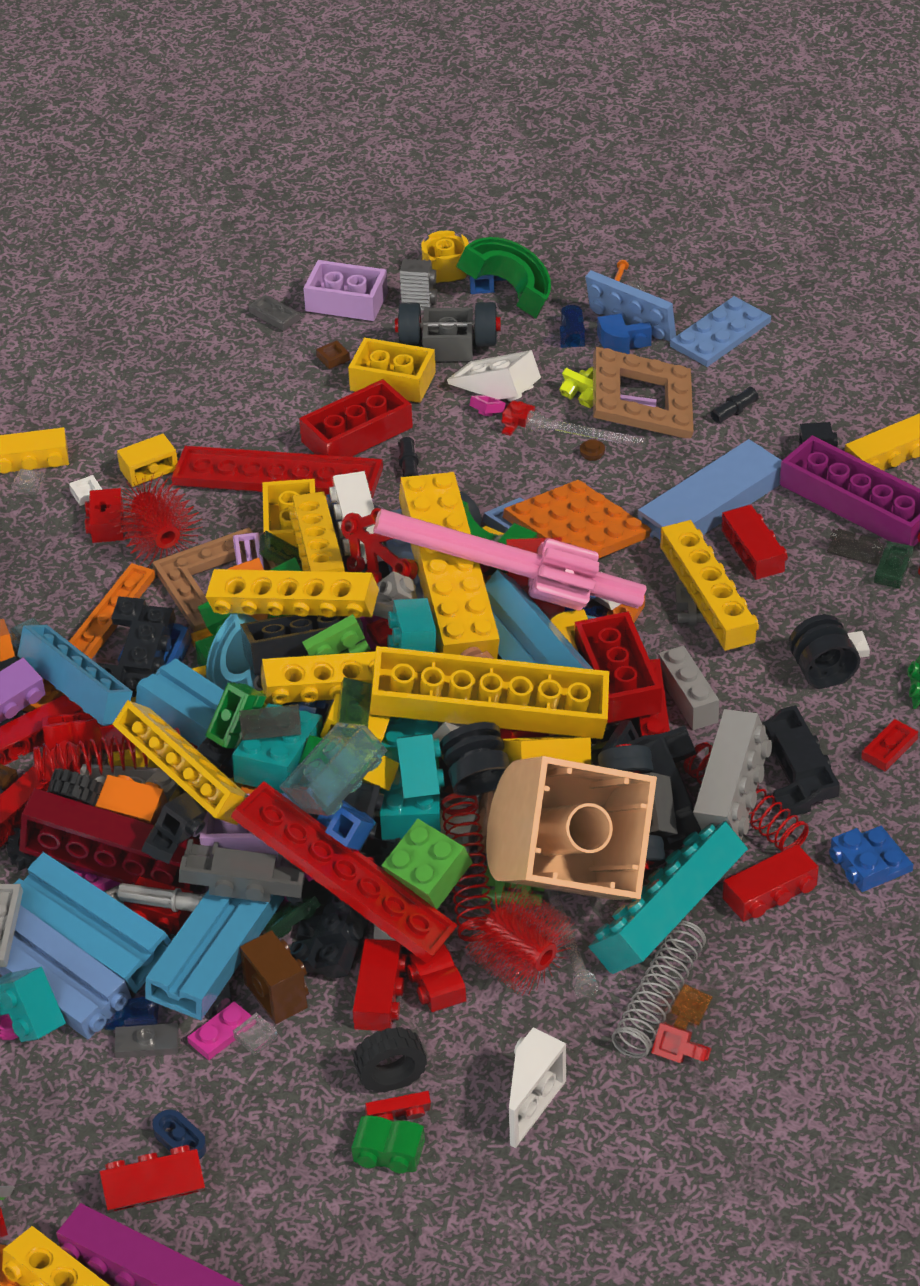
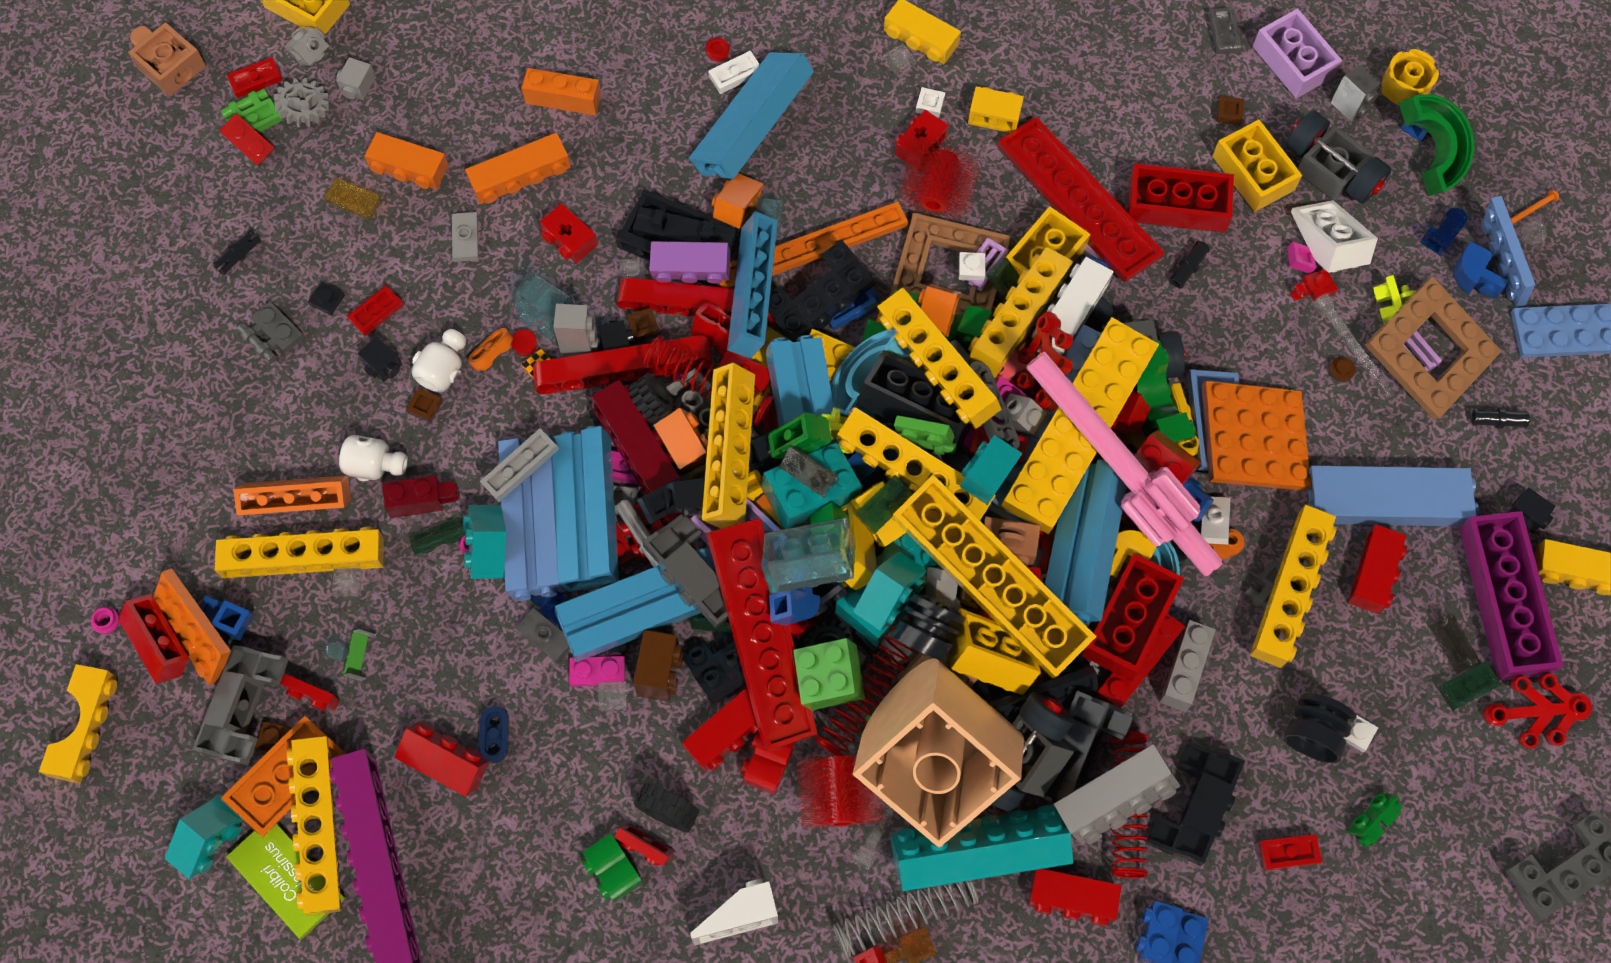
camera: 40 degrees right, 25 degrees up
none -> white plate [959,252,985,281]

